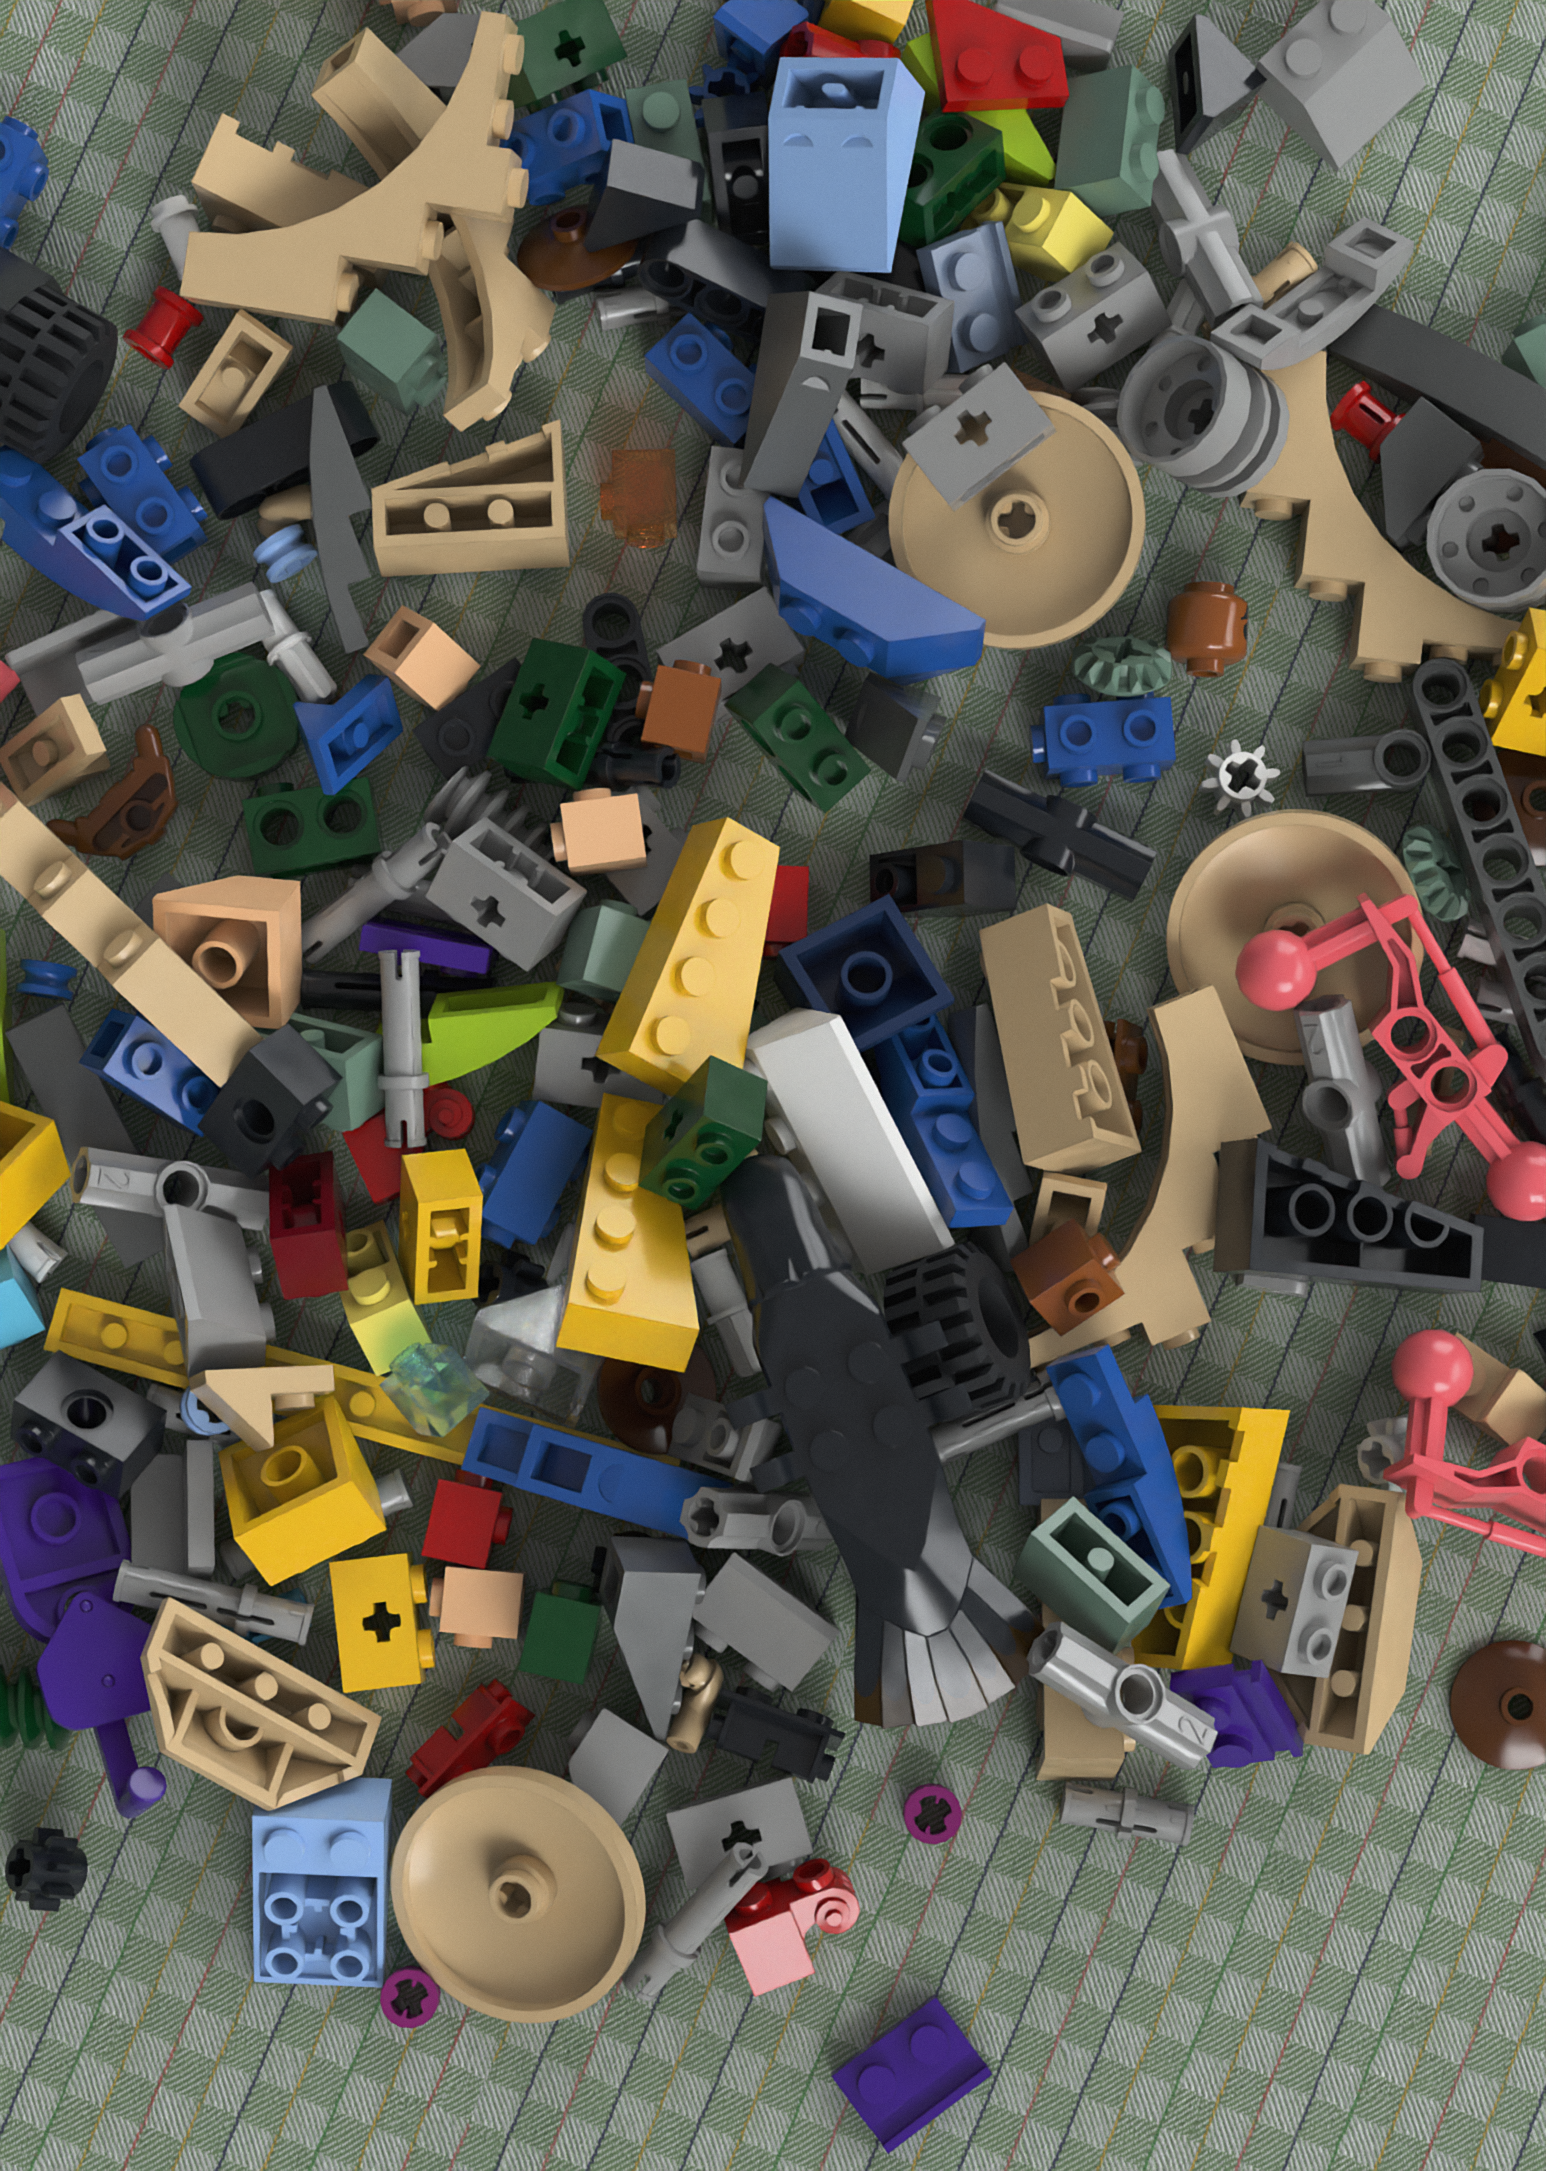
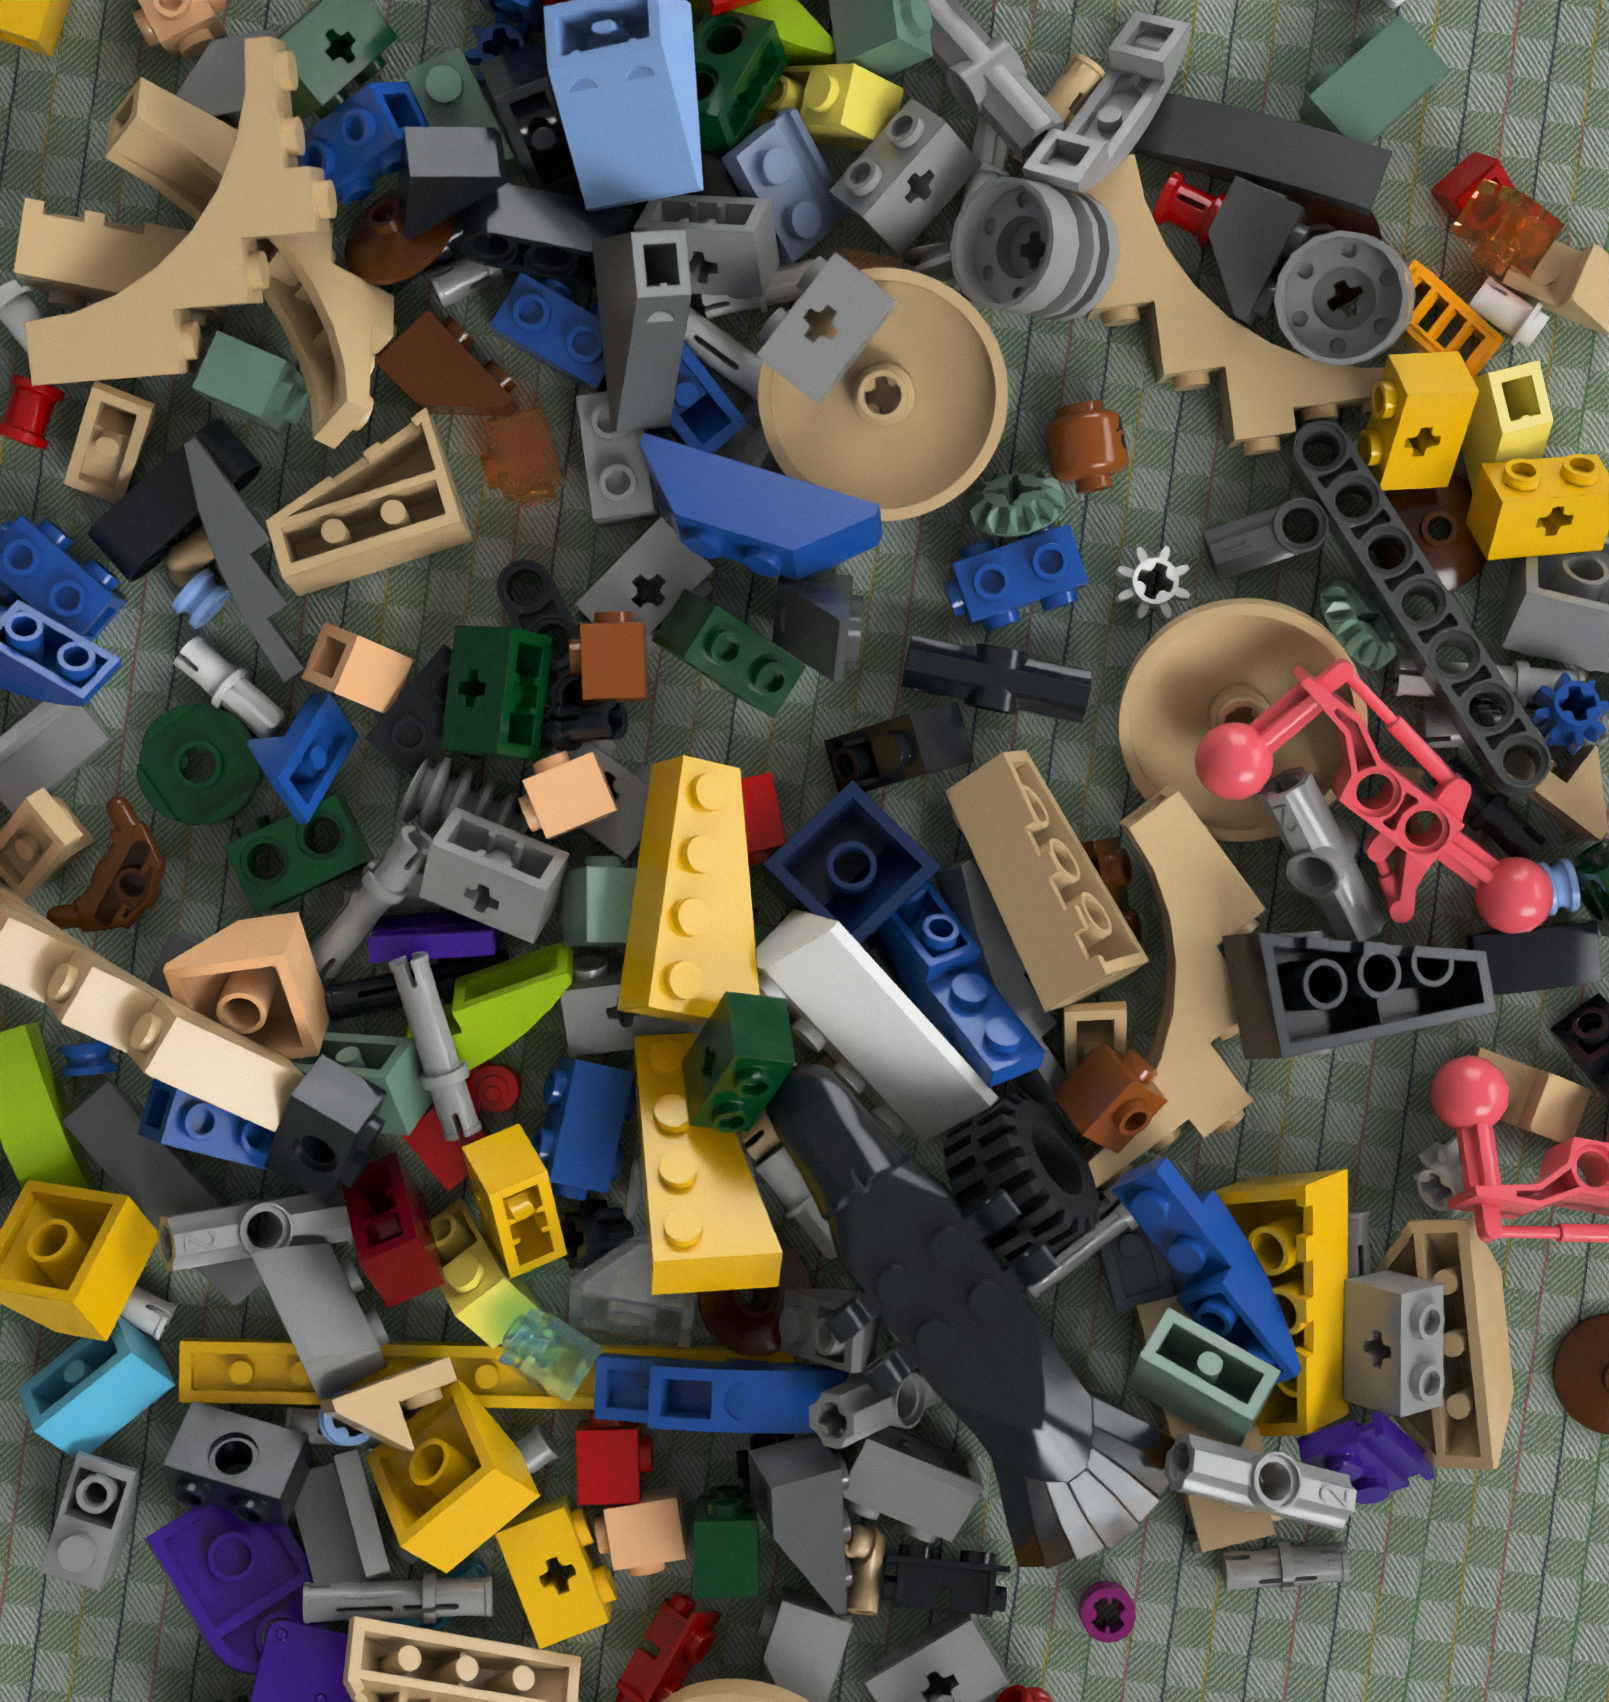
camera: 10 degrees left, 5 degrees up
light grey piece [75,581,276,706] -> none
none -> reddish brown slope [375,309,519,416]

